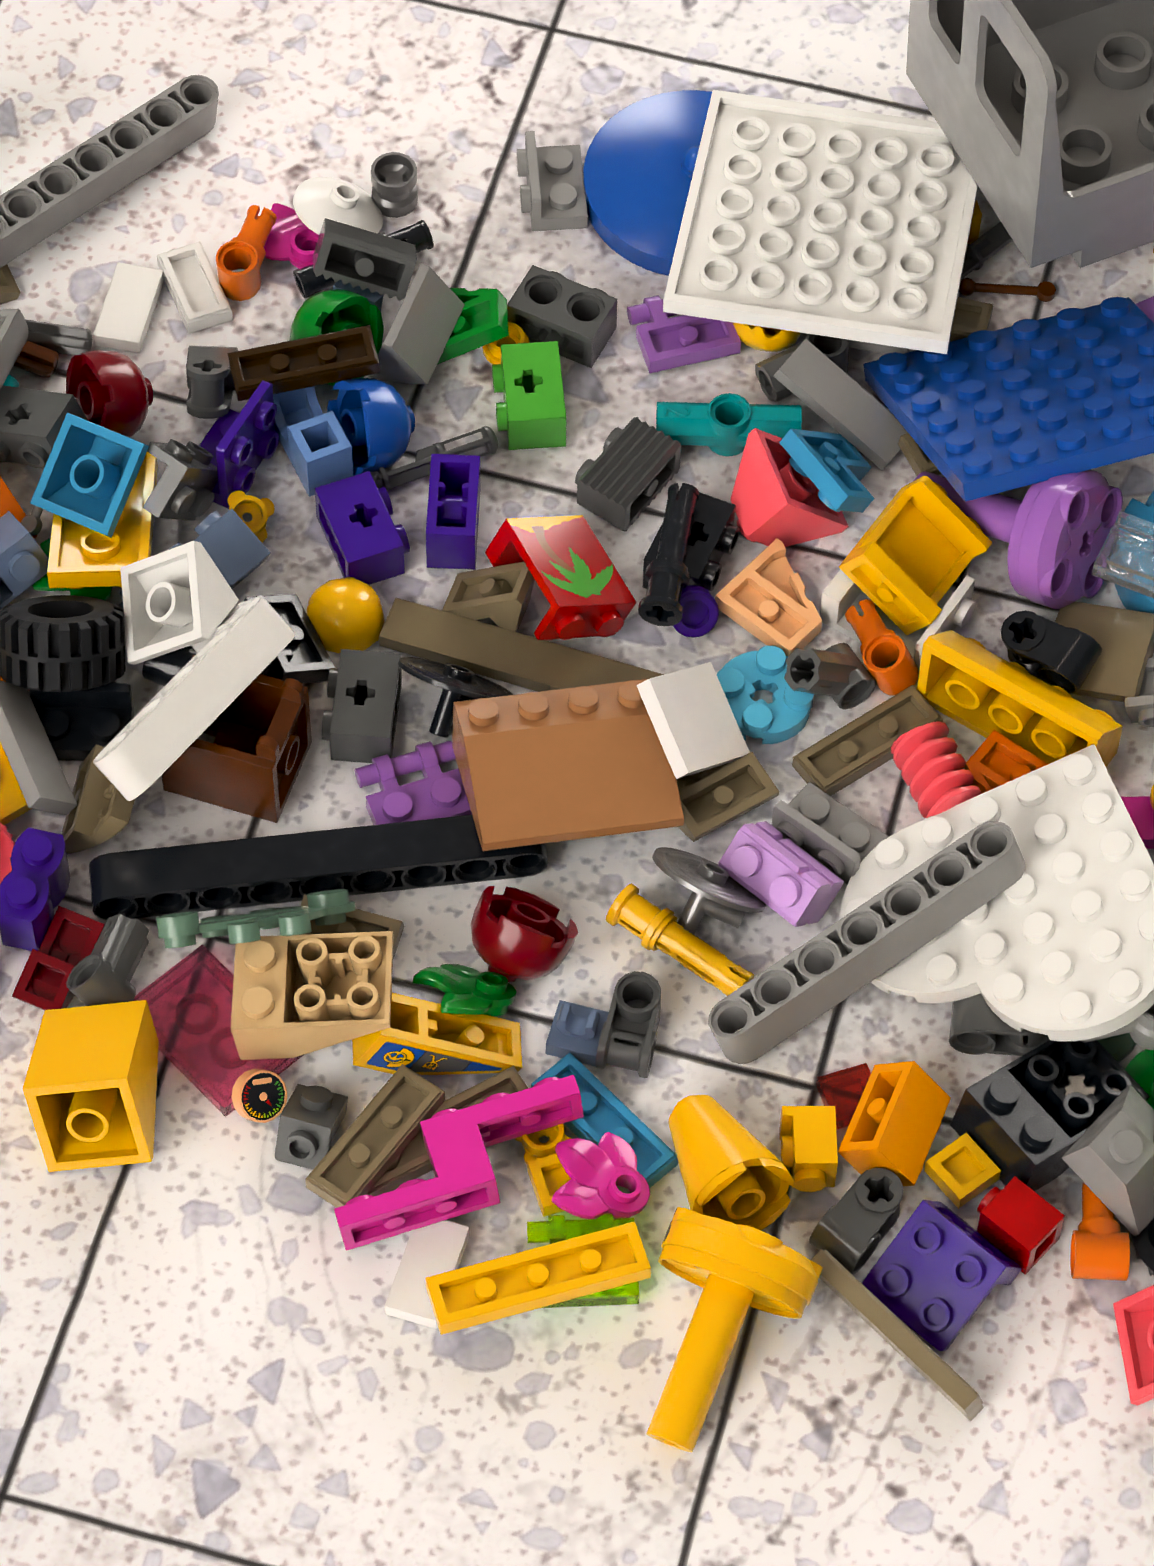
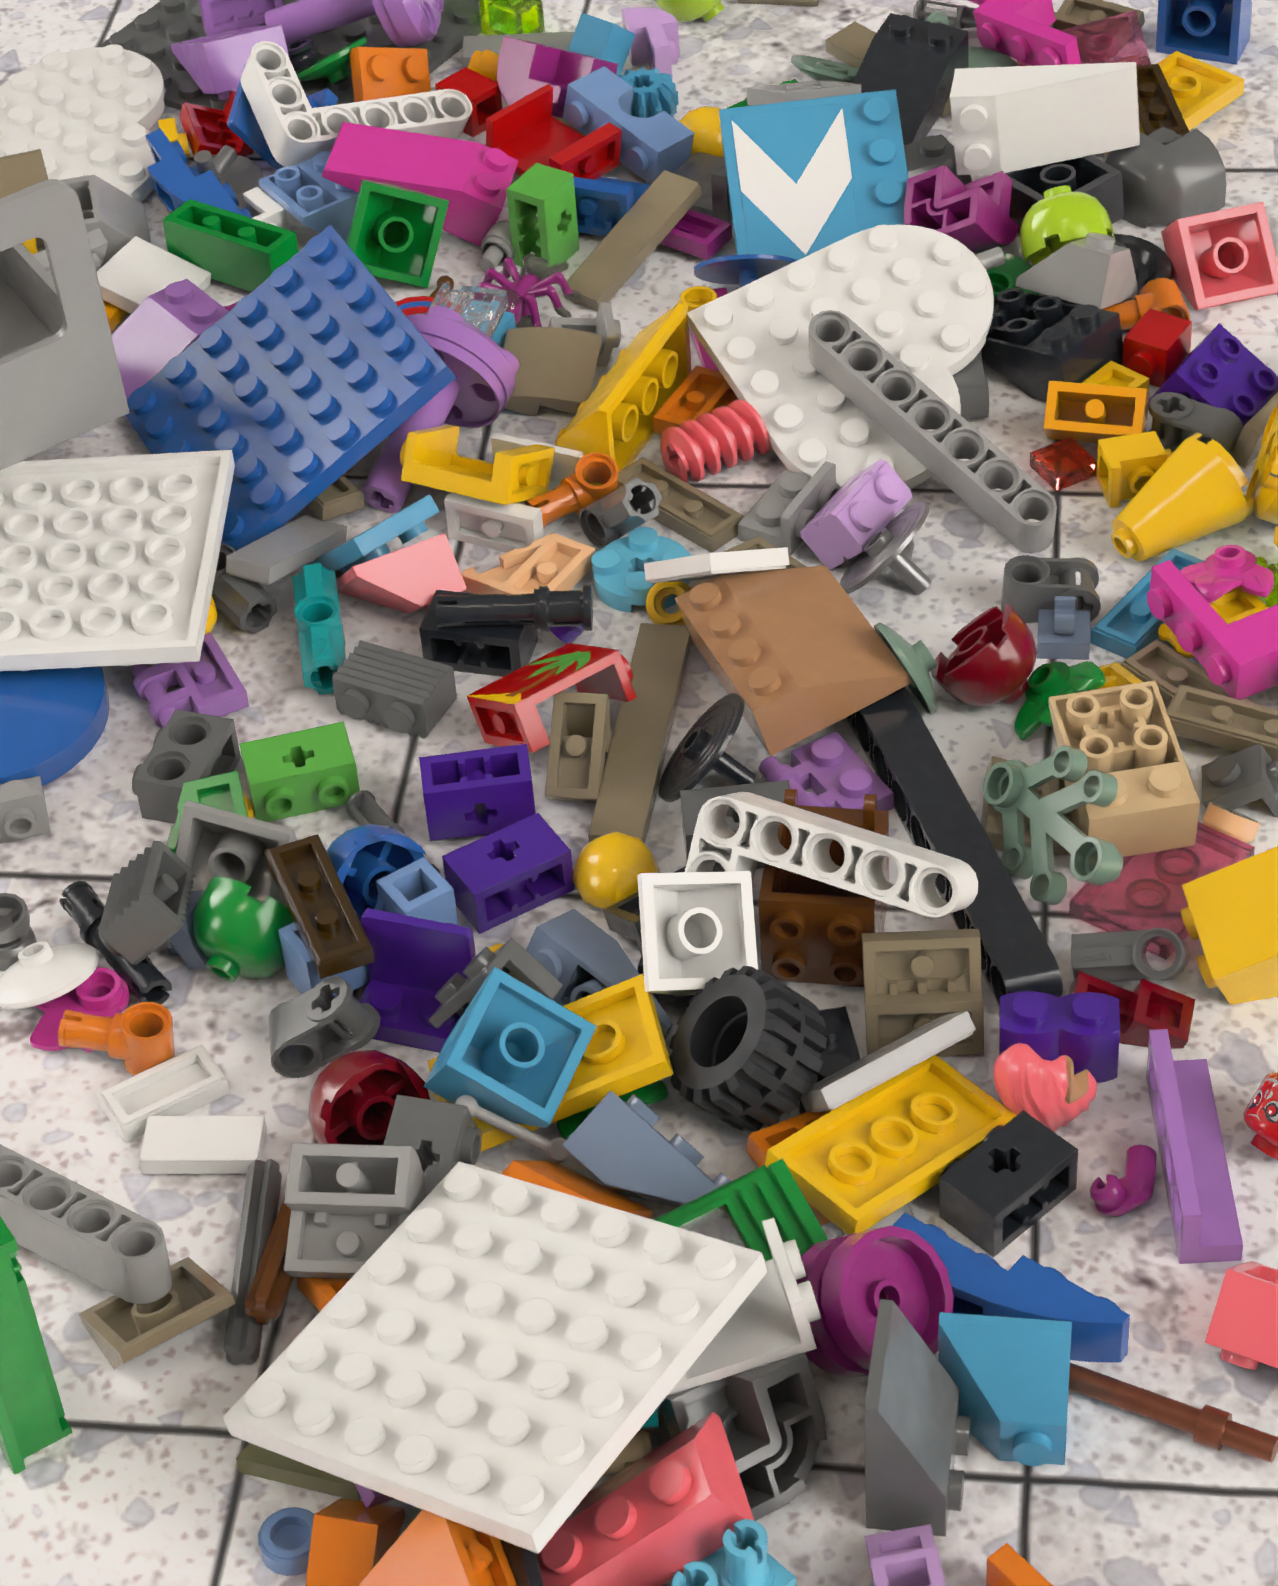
camera: 95 degrees left, 15 degrees down
yellow pin [606,883,755,996] -> none
black piece [1001,610,1102,694] -> none
none -> sand green dish [874,622,938,715]

